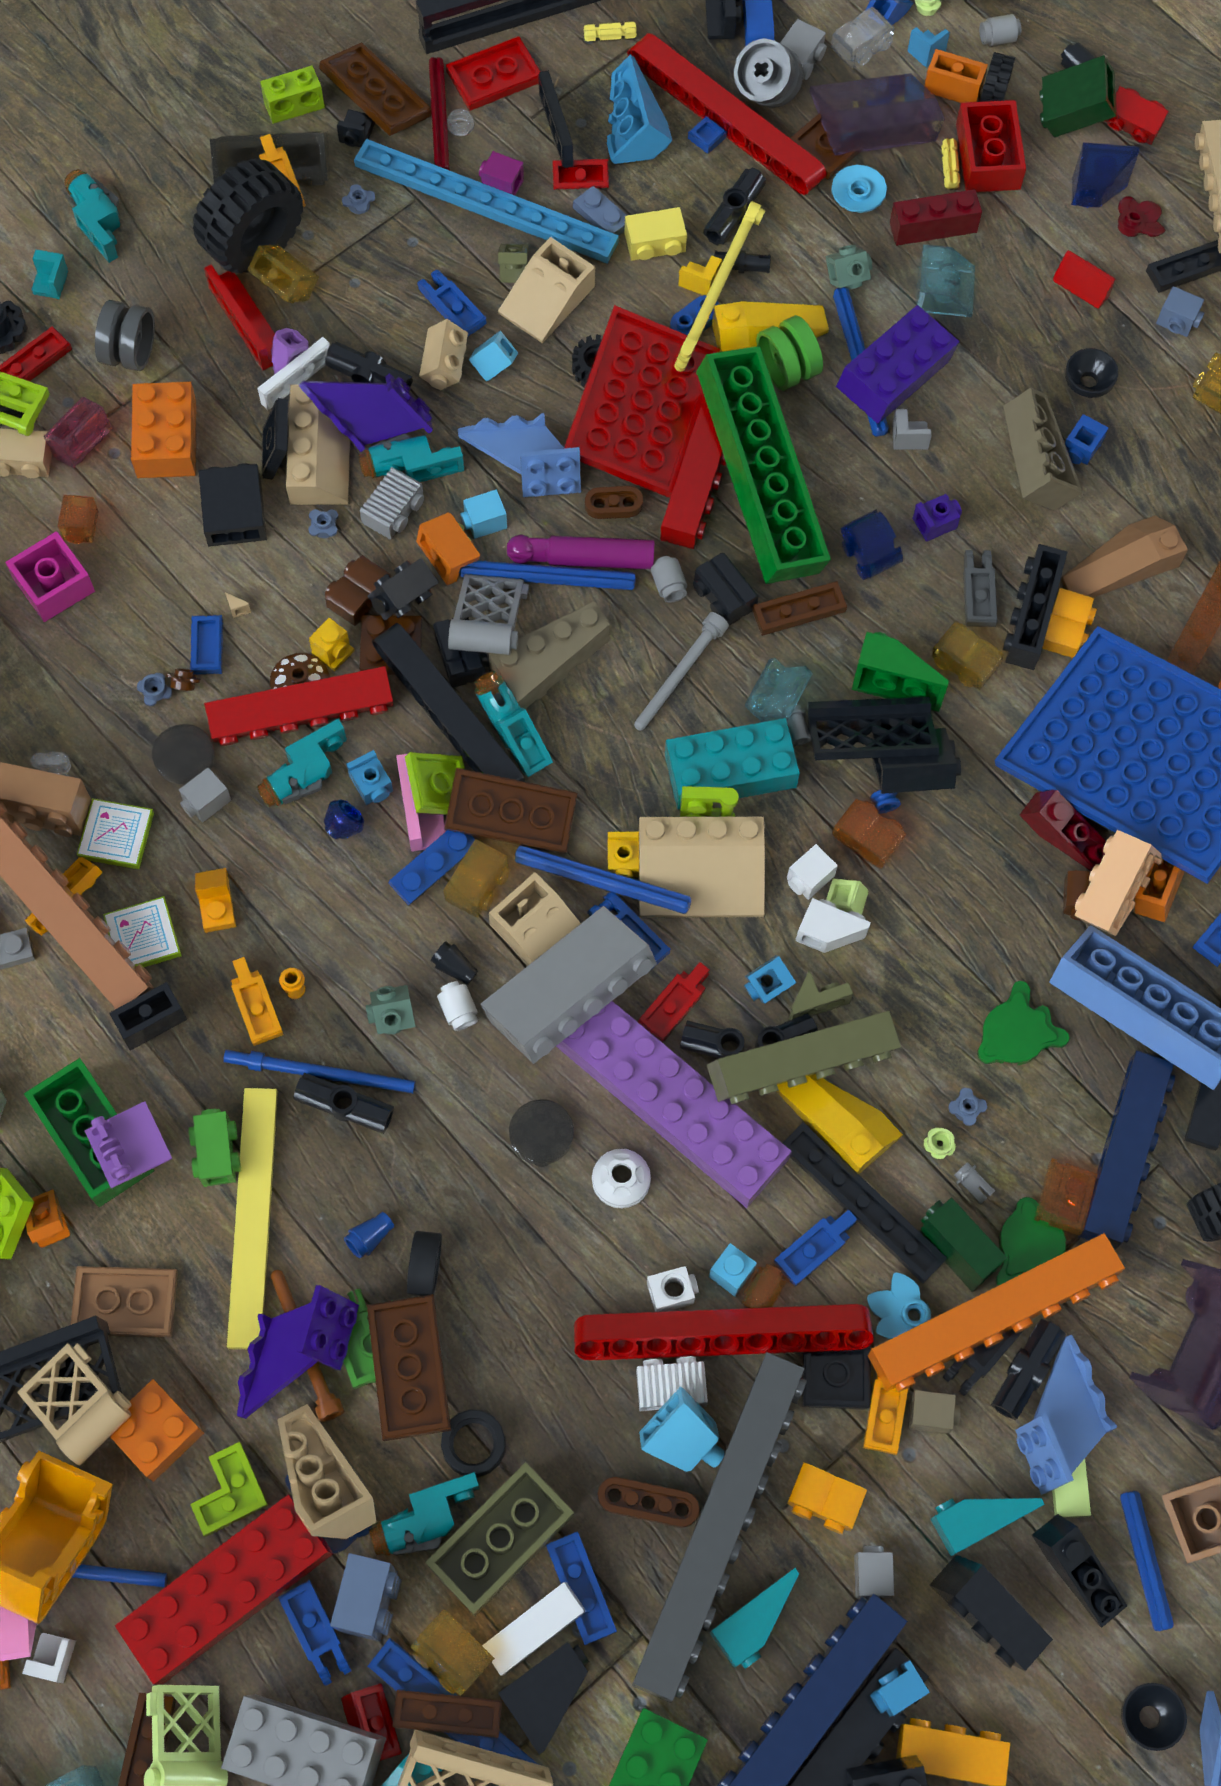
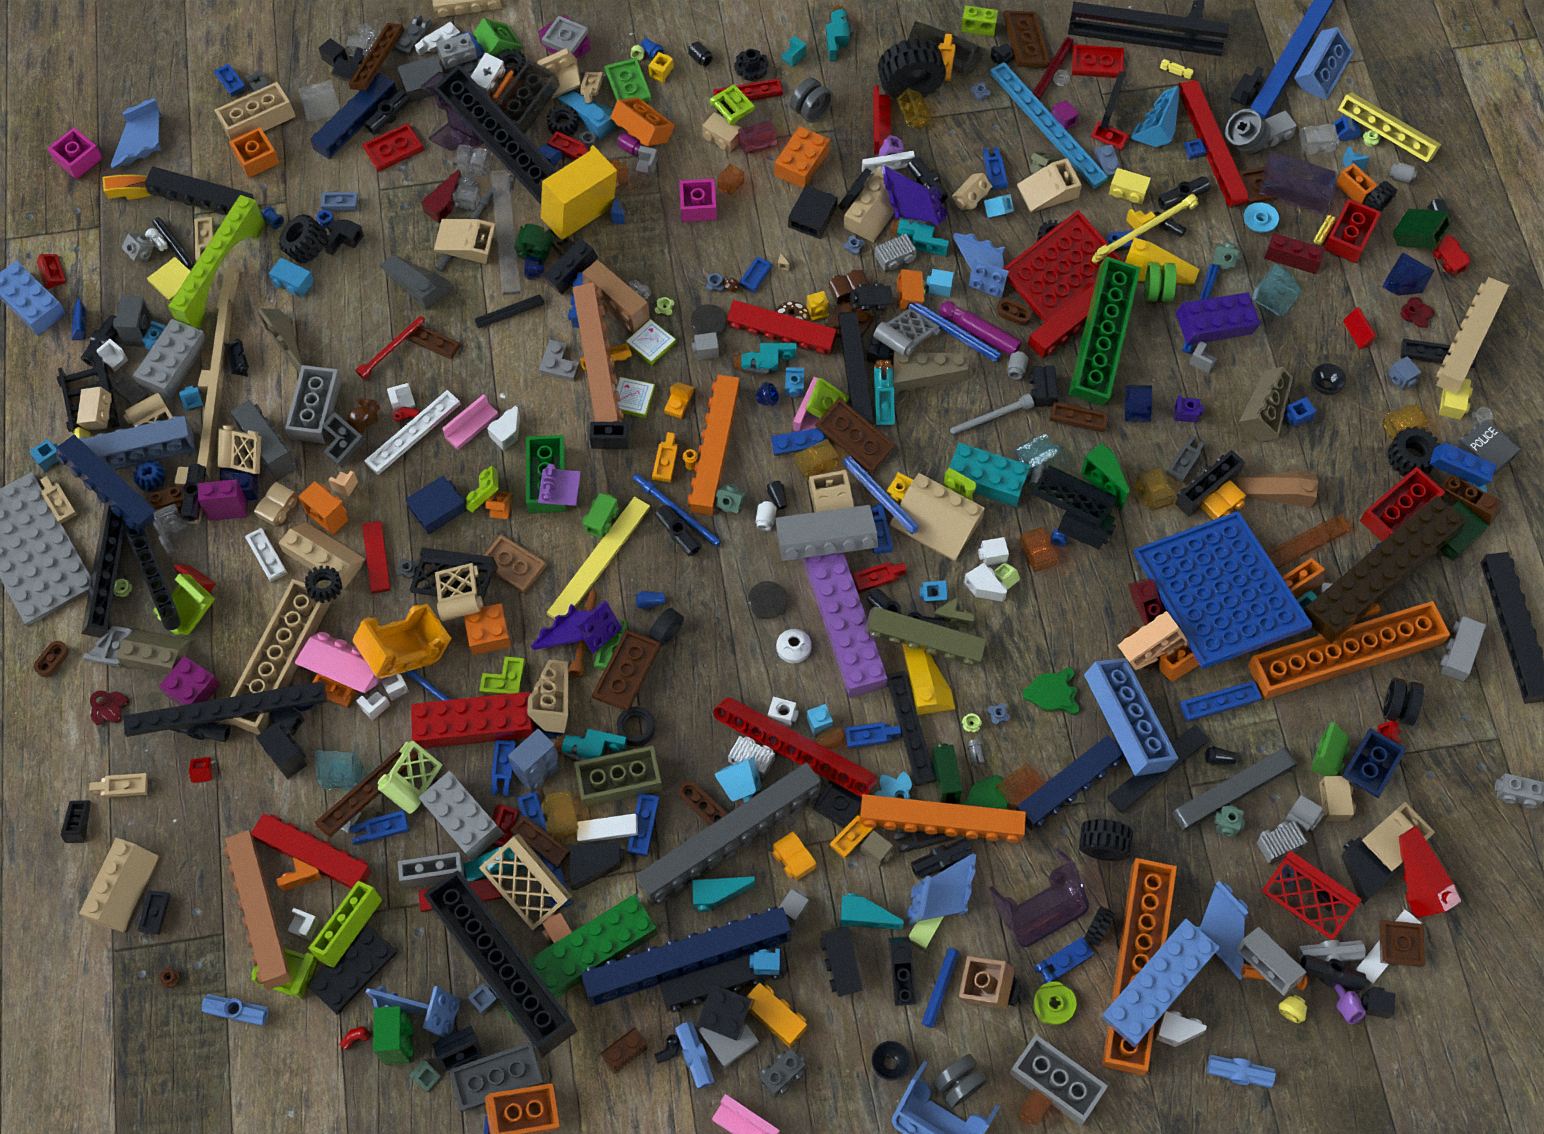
camera: 35 degrees right, 5 degrees down
none -> white panel [382,674,409,701]
none -> yellowish green plate [655,297,674,315]
none -> orange brick [688,375,740,516]

